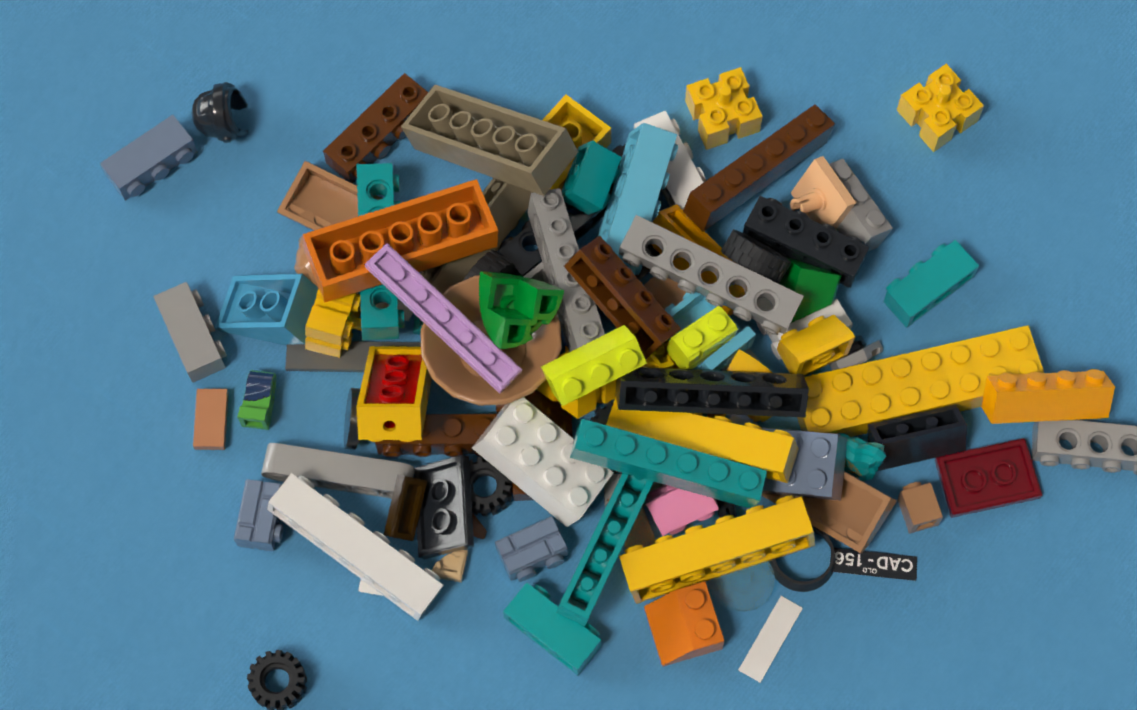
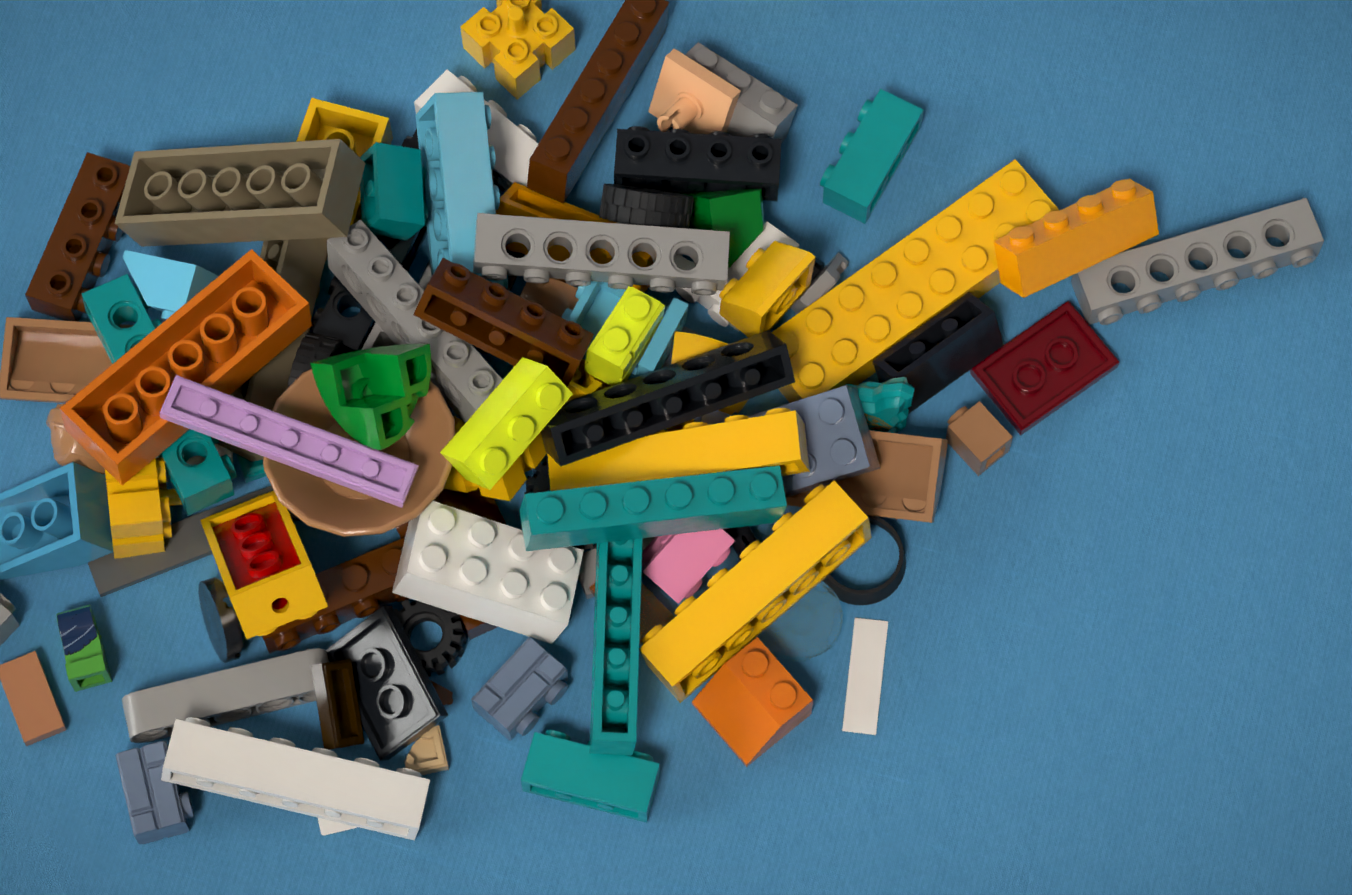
camera: 25 degrees left, 0 degrees up
black sticker [830,548,917,581] -> none
none -> medium azure slope [123,250,218,320]

